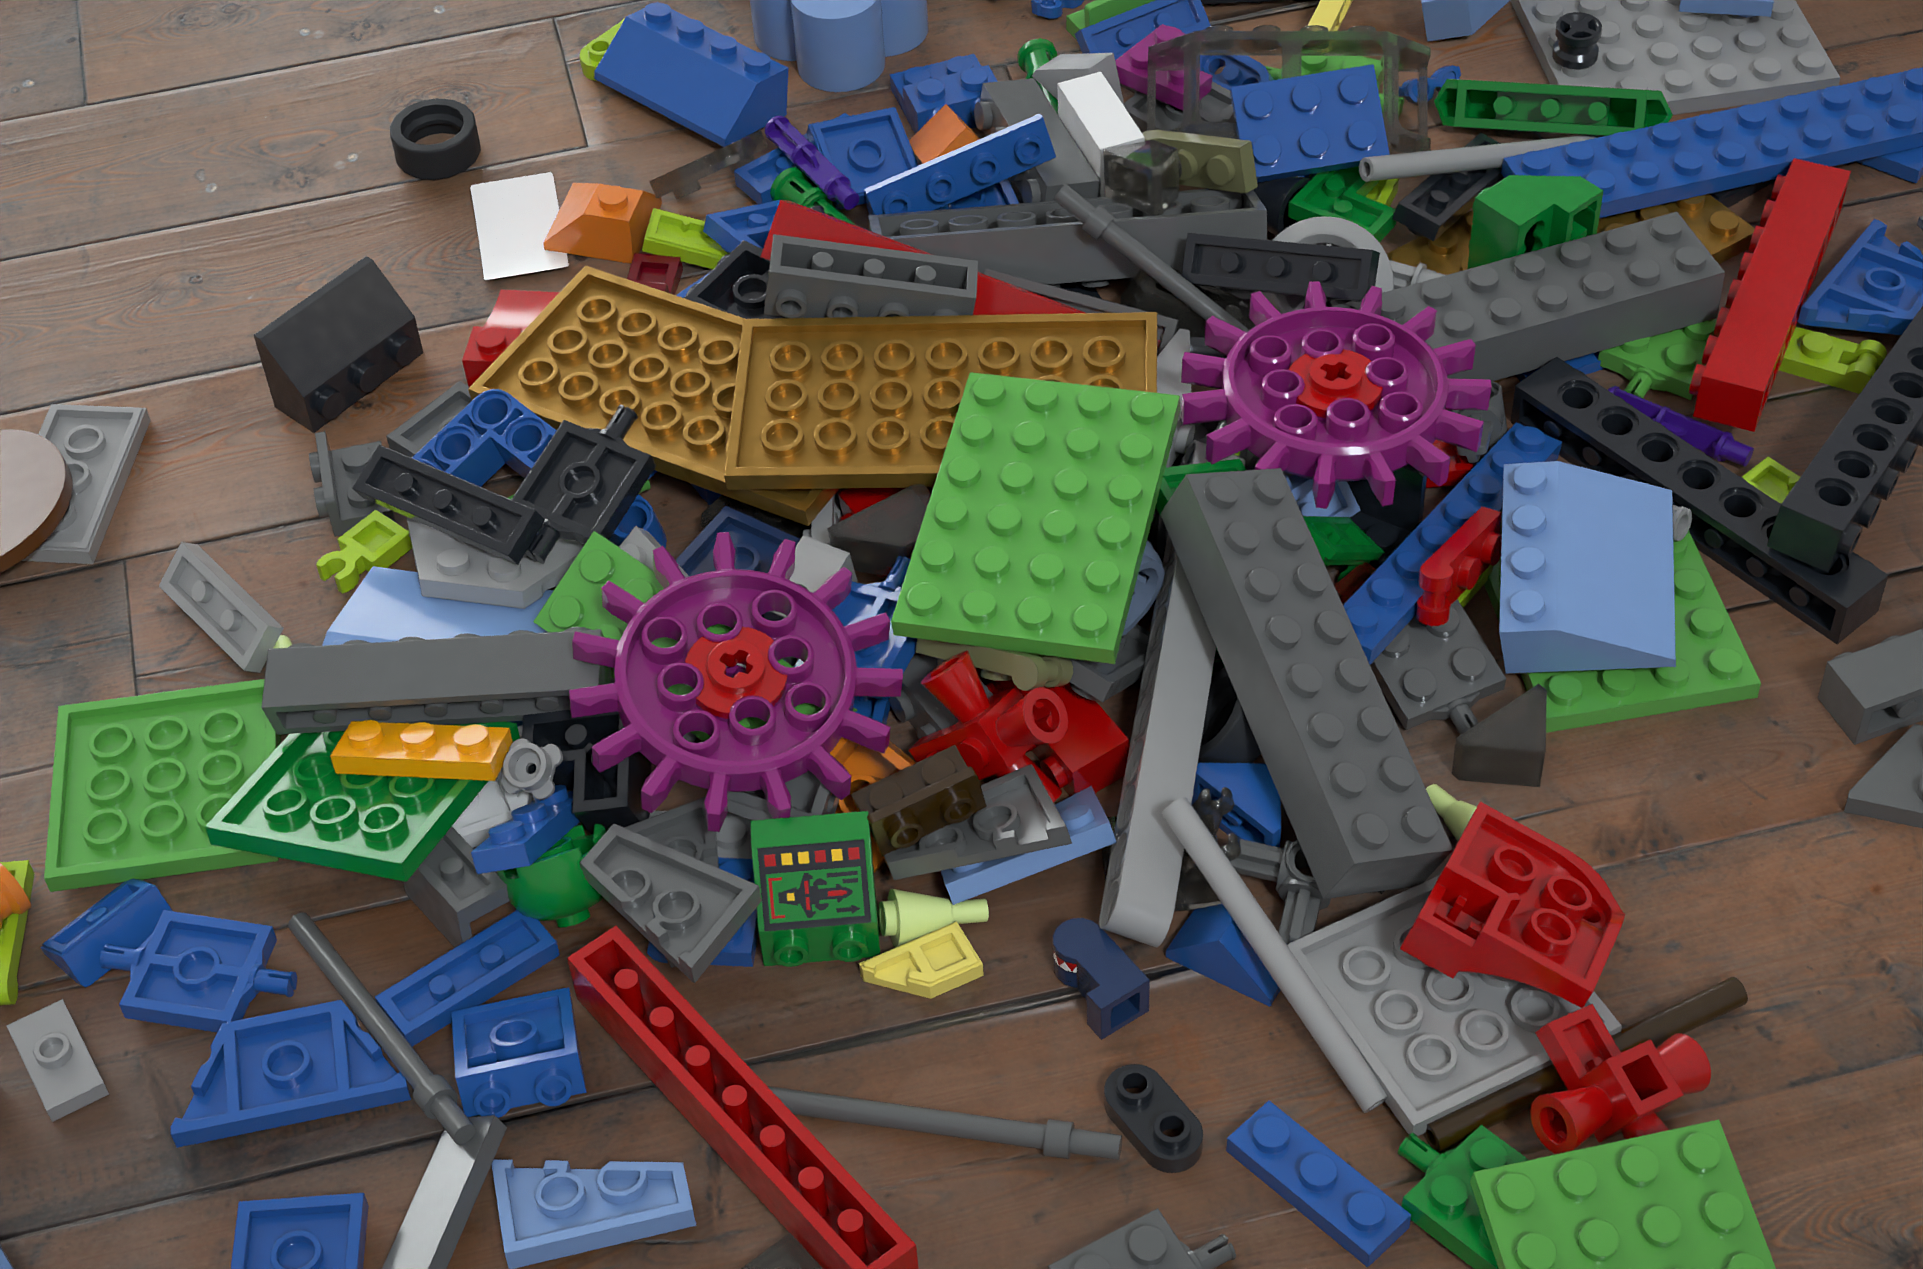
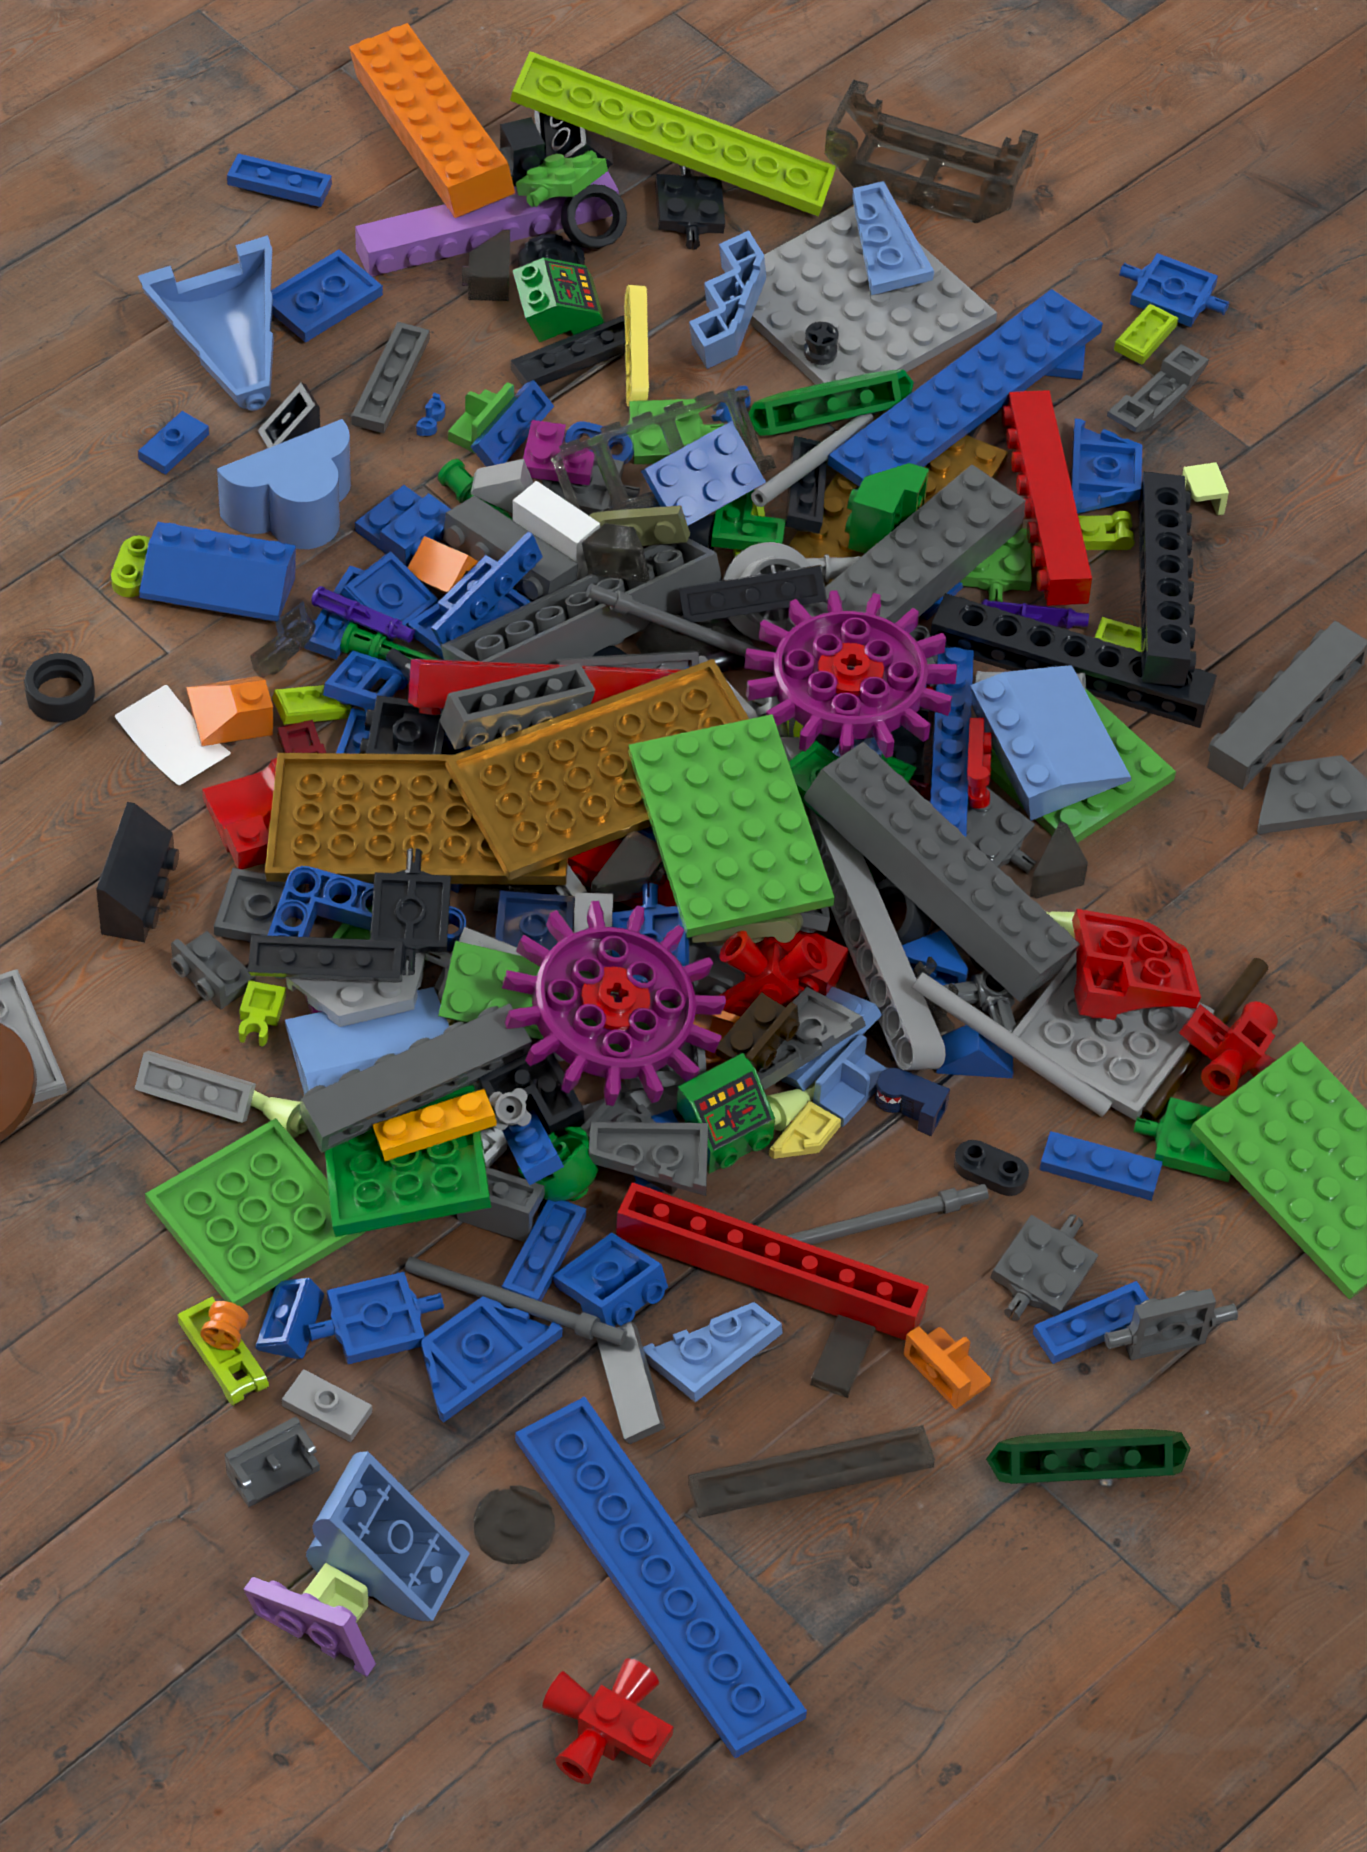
camera: 35 degrees left, 5 degrees up
none -> medium blue panel [813,1034,888,1127]

